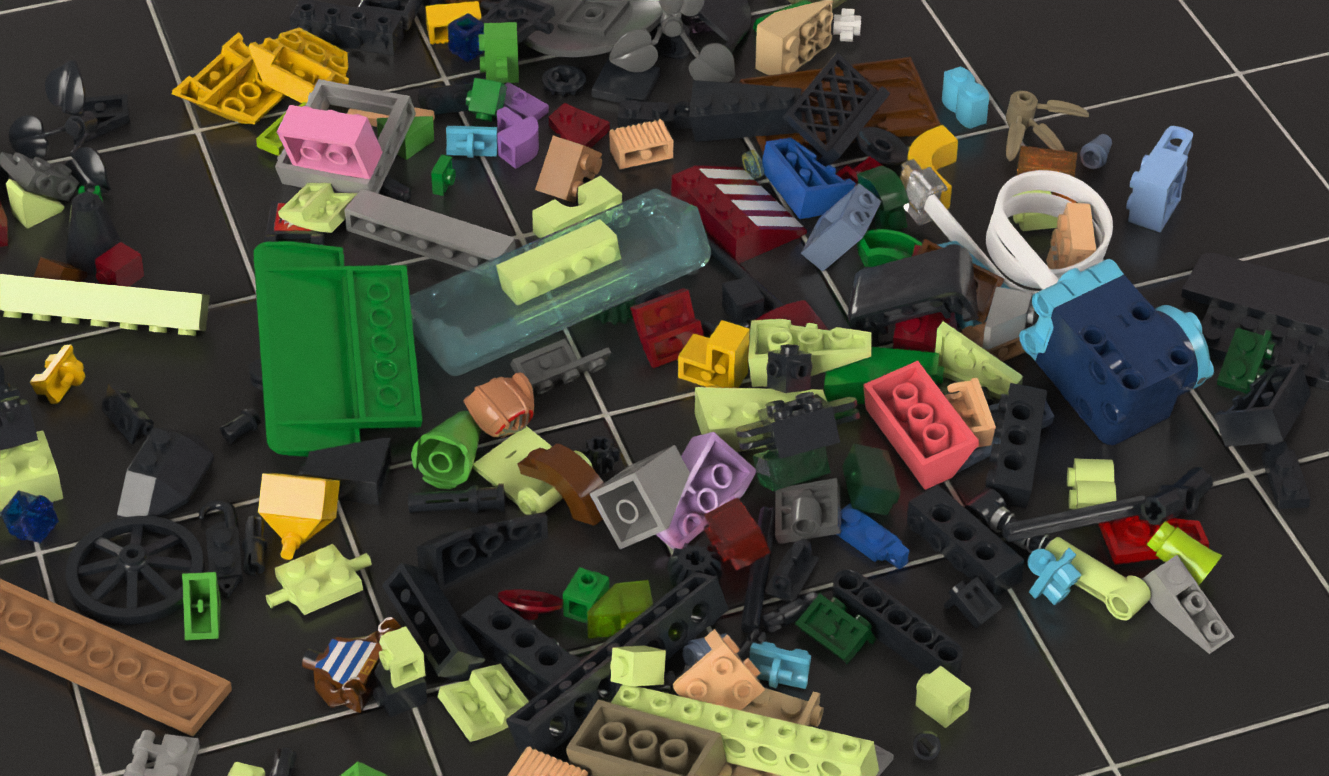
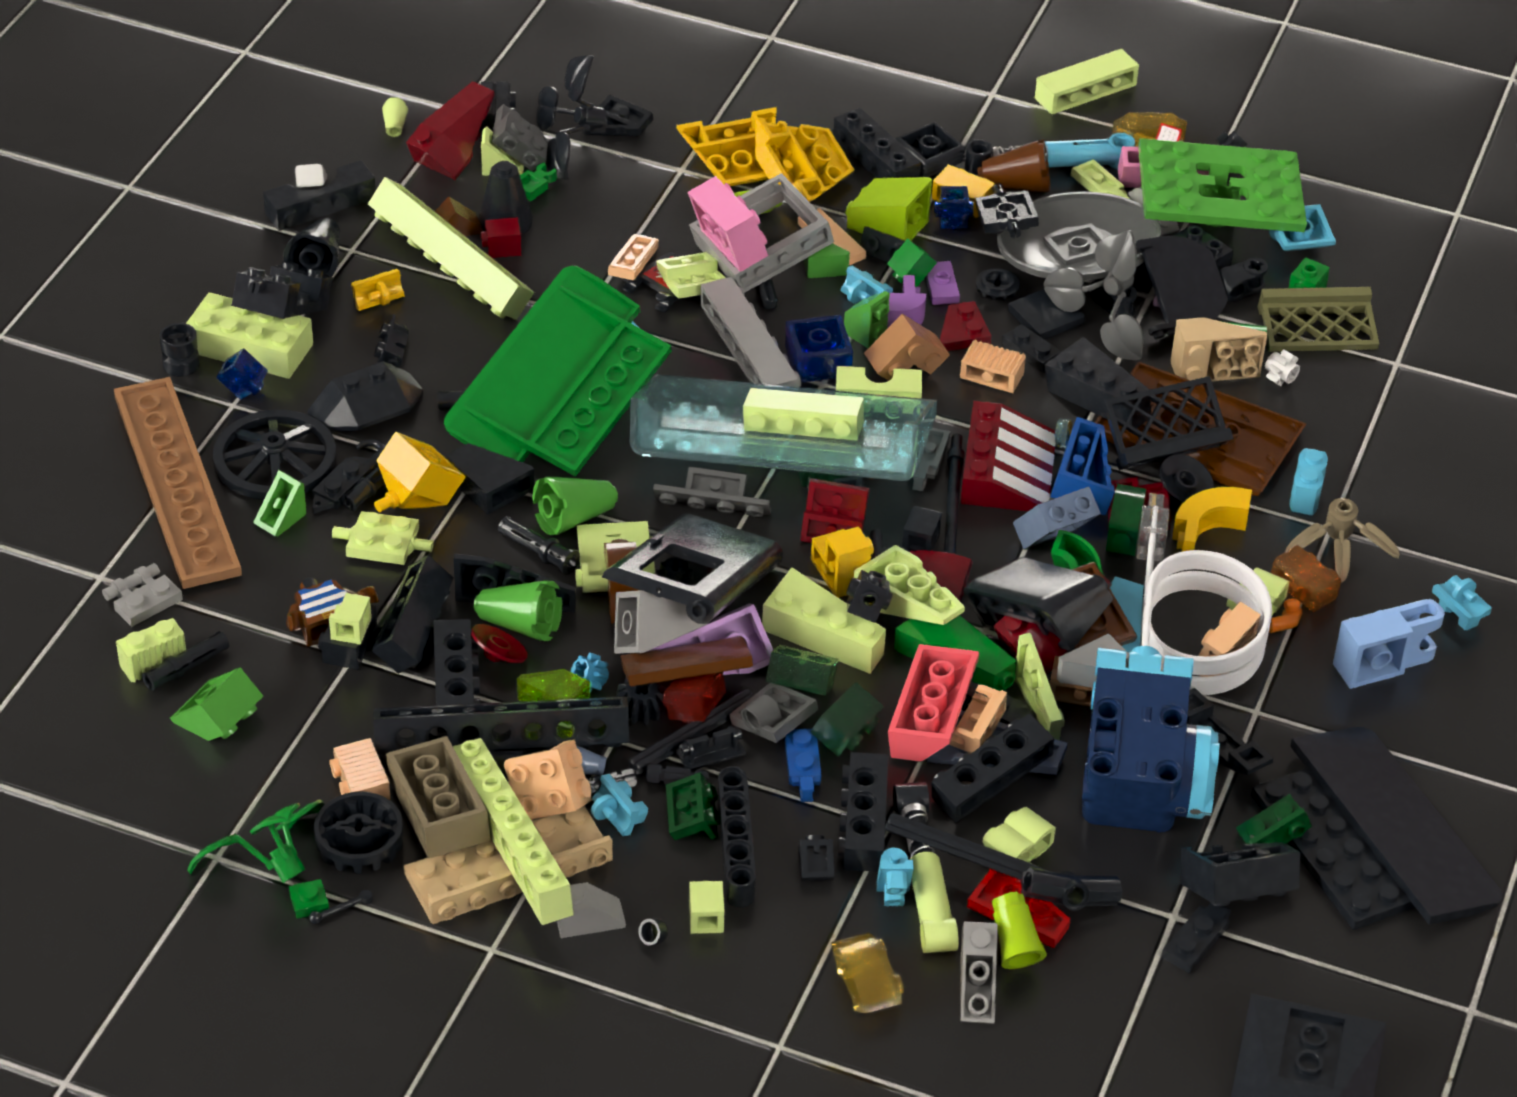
camera: 40 degrees right, 0 degrees up
green plate [431,155,456,196] -> none
yellowish green slope [438,664,529,742] -> none
nougat piece [464,372,534,438] -> none
bright green brick [479,22,519,83] -> none
green brick [563,567,610,626] -> none
yellowish green brick [610,646,666,687] -> none
black brick [736,392,860,459] -> none
sand blue cone [1080,134,1112,169] -> none
none -> bright green cone [474,580,562,641]
none -> dark azure gear [571,653,609,693]
none -> black piece [602,513,783,624]
none -> light nougat tile [608,234,659,280]
none -> reddish brown tile [621,636,753,686]
none -> clear blue brick [785,315,853,382]
none -> clear yellow brick [831,933,904,1014]
none -> bright green slope [844,291,890,348]
none -> lime slope [845,177,932,241]
none -> medium azure hips [1432,575,1492,630]

